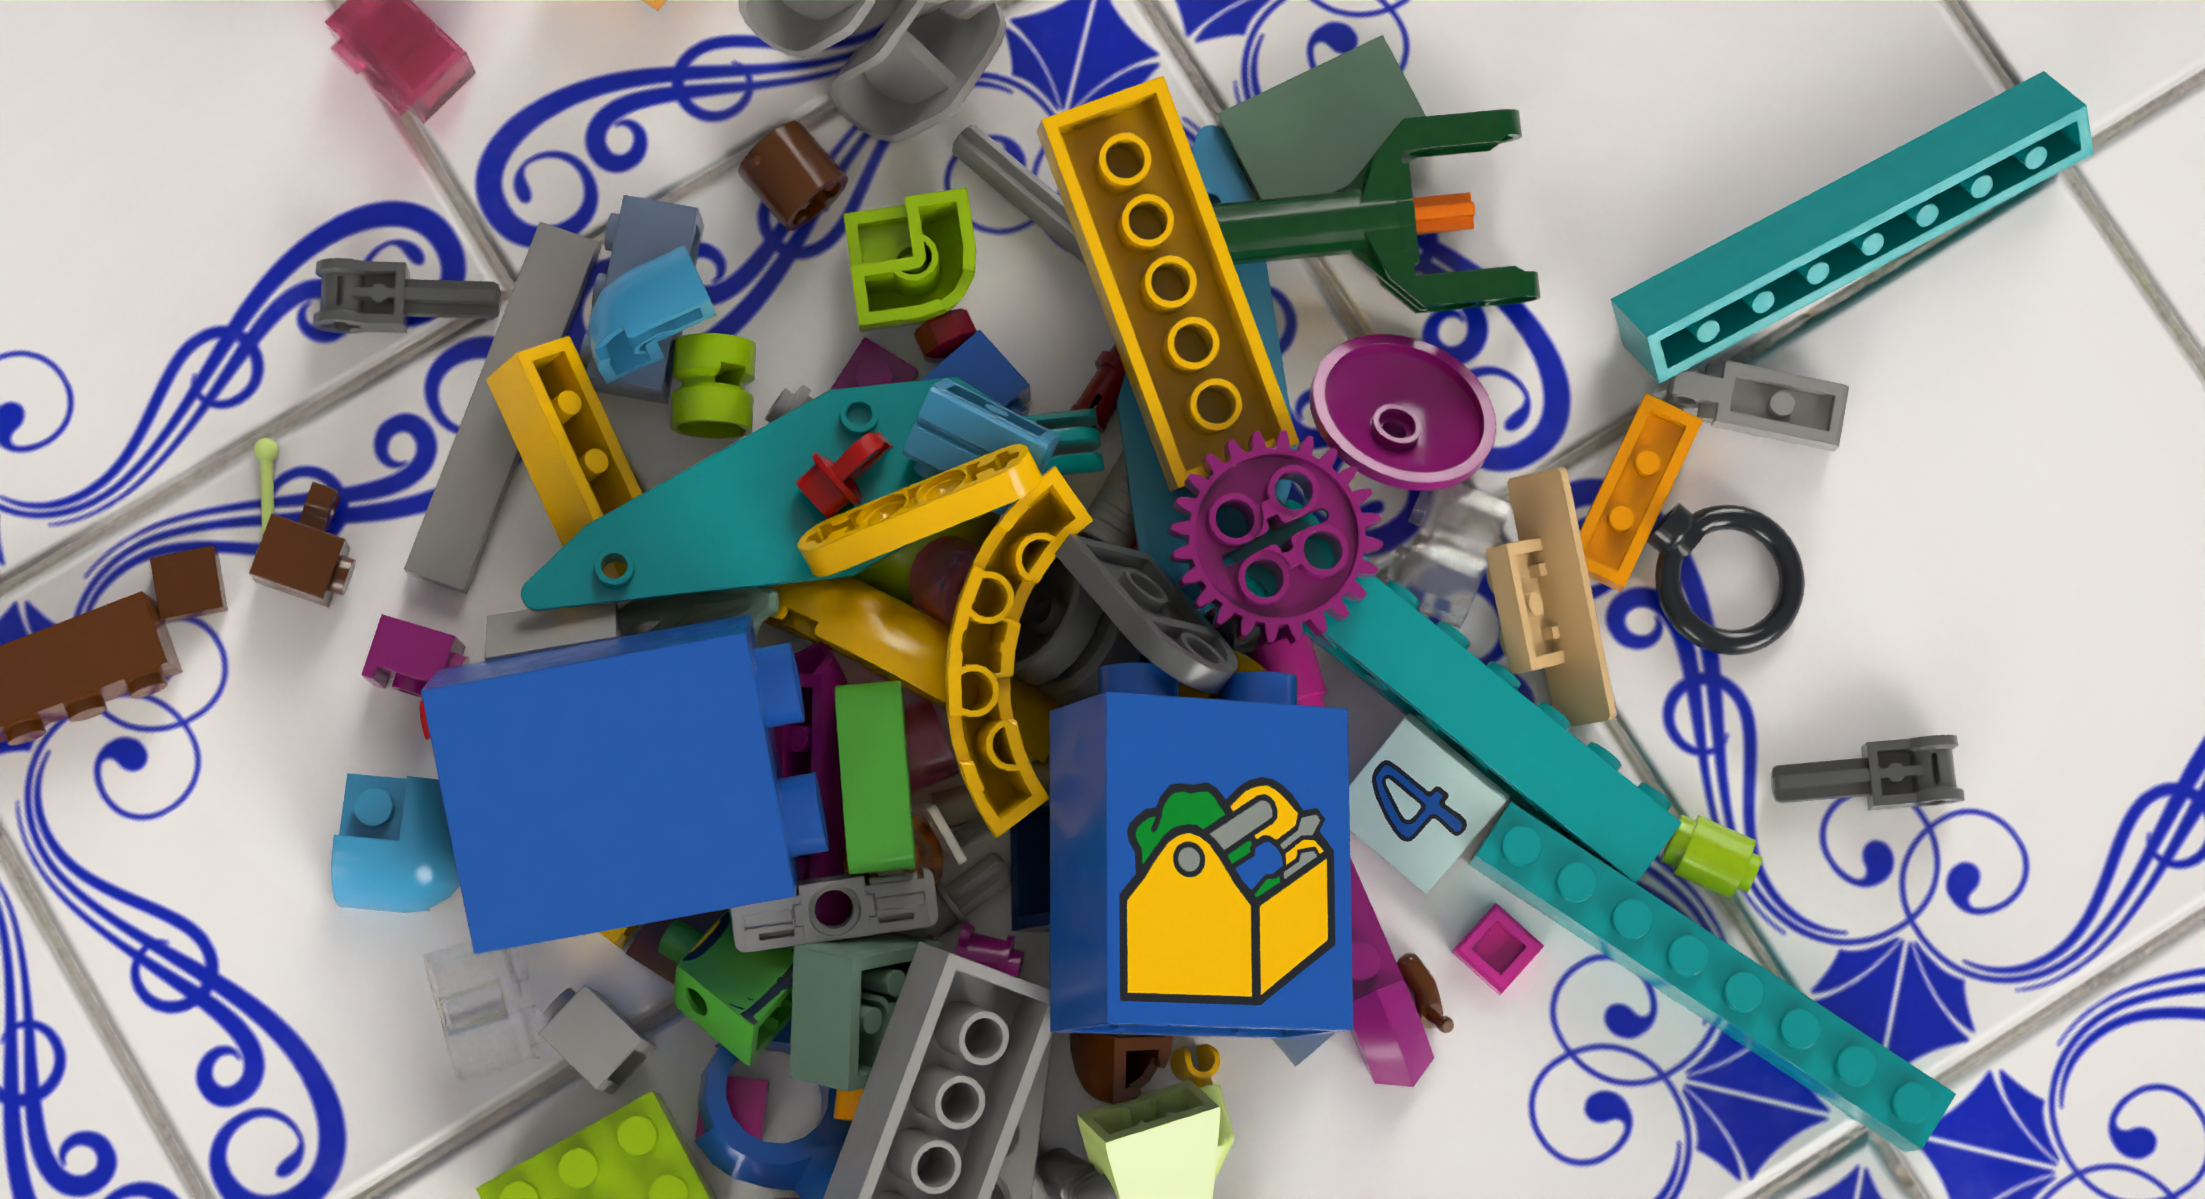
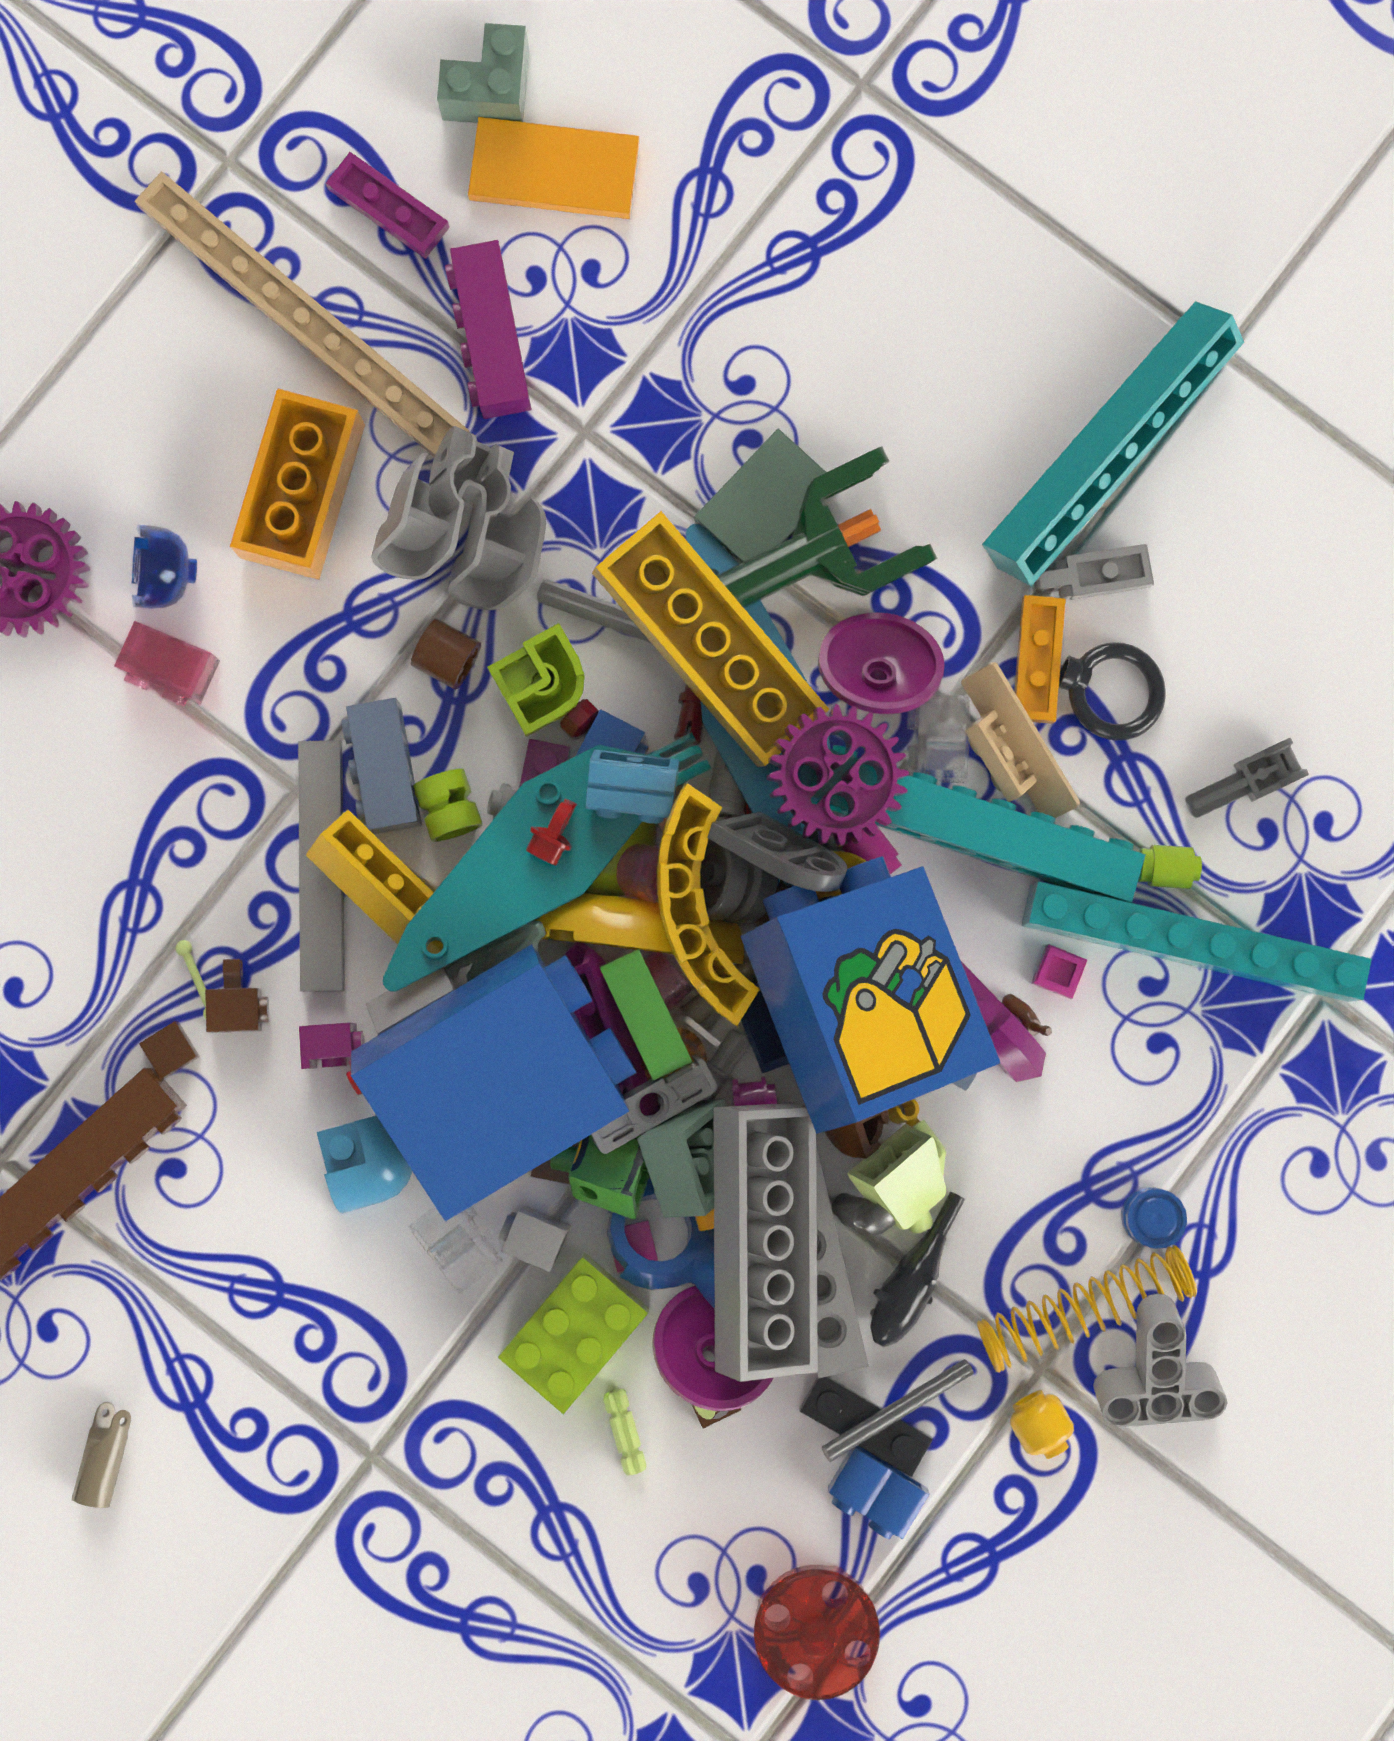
camera: 20 degrees left, 5 degrees up
dark grey connector [313,258,501,334] -> none
dark azure brick [587,245,716,384] -> none
yellow beam [797,444,1042,577] -> none
light aqua tile [1349,713,1510,895] -> none

